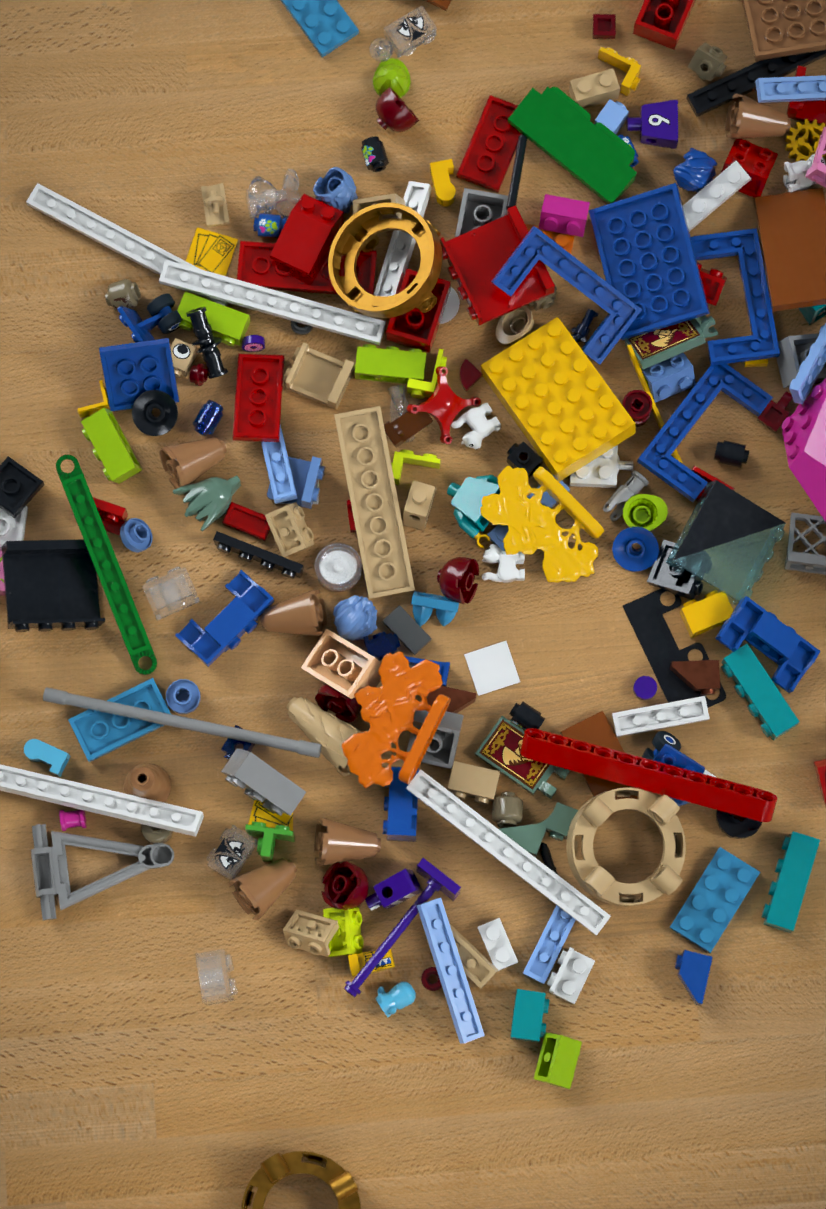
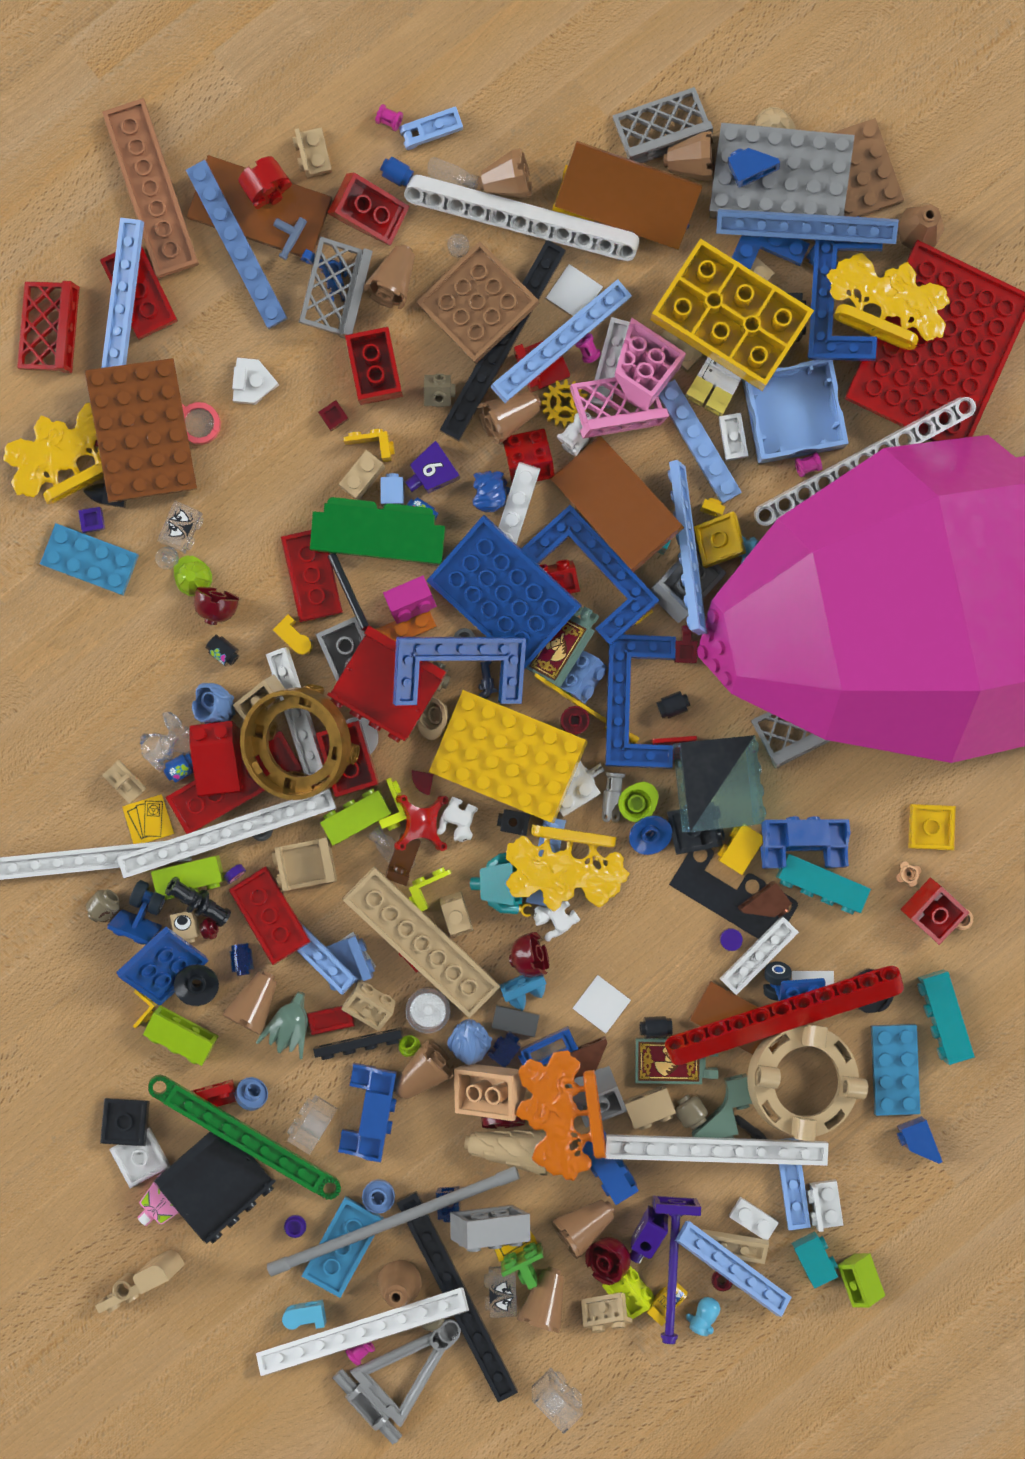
camera: 30 degrees left, 10 degrees up
none -> dark purple plate [284,1215,307,1238]
none -> black plate [396,1191,518,1403]
none -> lime plate [399,1035,421,1057]

